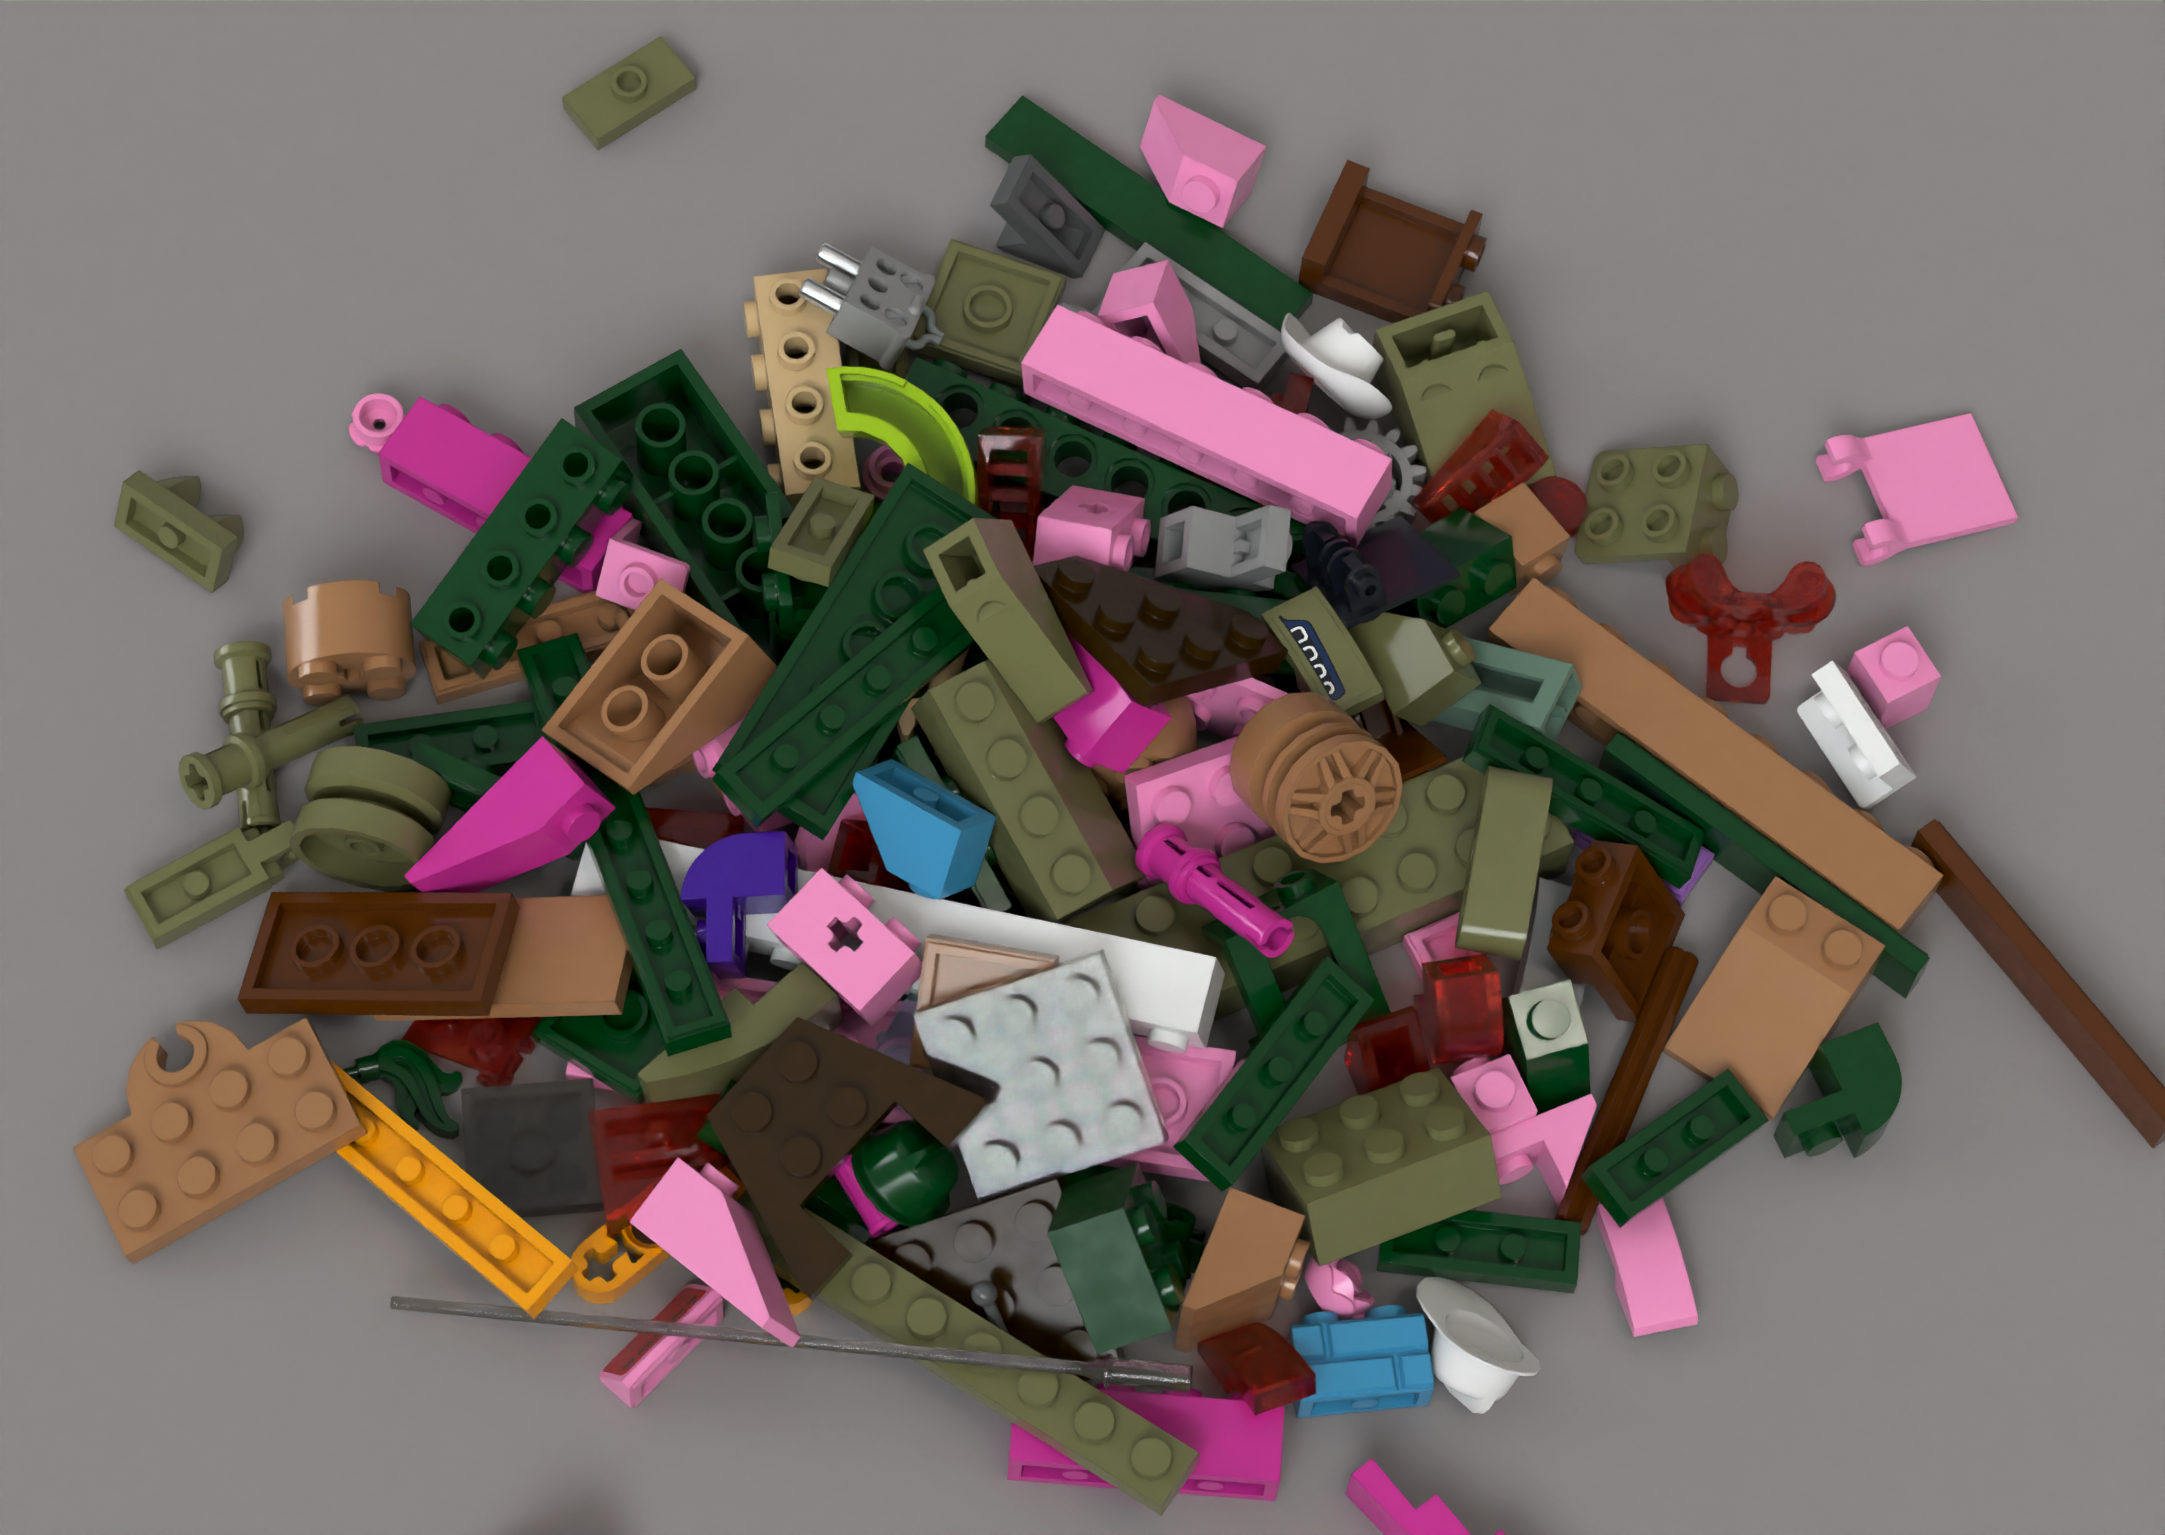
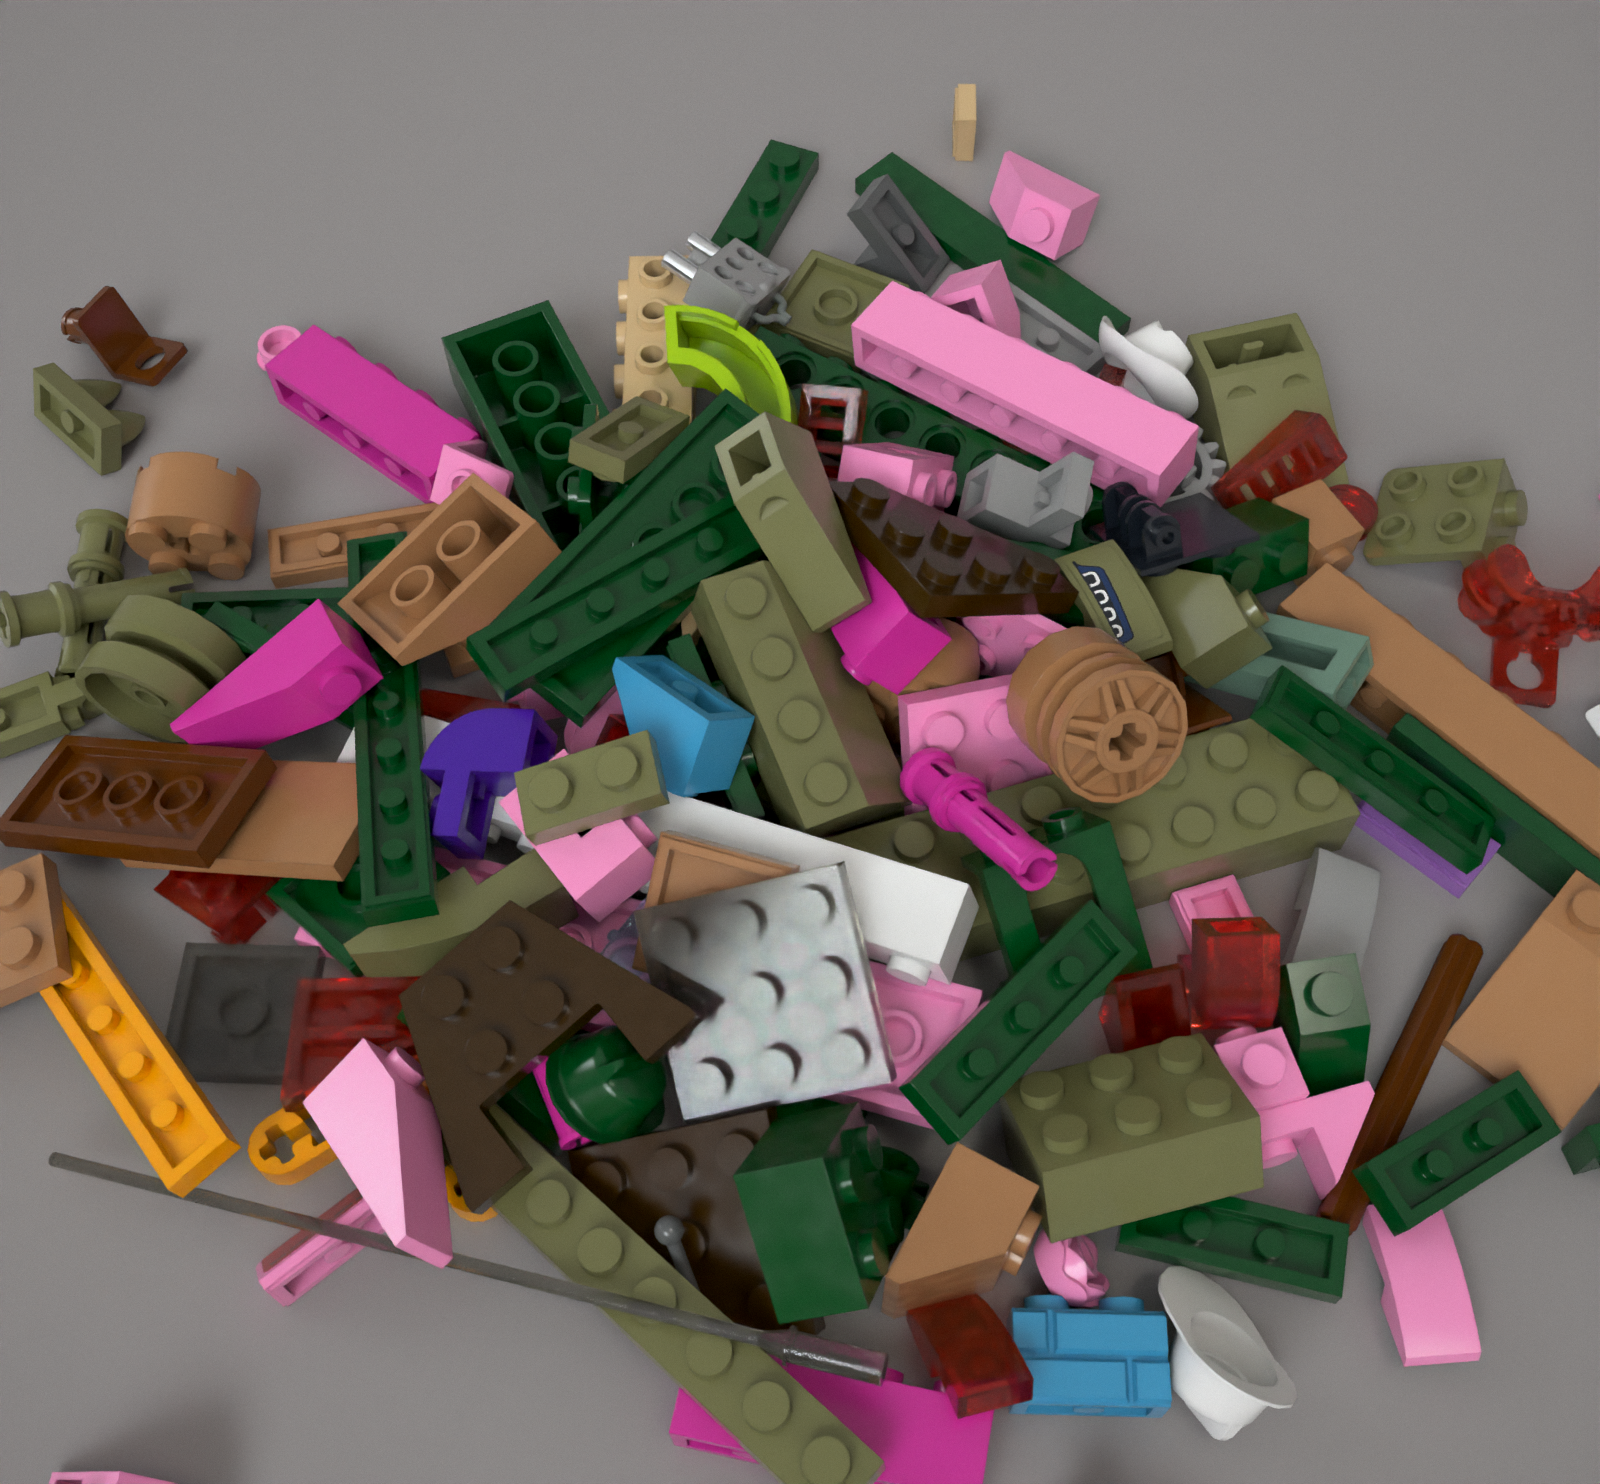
camera: 15 degrees right, 5 degrees down
dark green piece [342,1040,462,1139] -> none
dark green brick [410,418,634,680] -> none
olive plate [562,36,696,150] -> none
reddish brown panel [1298,160,1487,324] -> none
olive beam [1455,766,1553,960] -> none
reddish brown plate [1547,840,1685,1022] -> none
none -> reddish brown bracket [61,286,188,387]
none -> olive plate [514,730,670,846]
none -> dark green plate [710,139,819,258]
none -> tan tile [952,84,977,161]

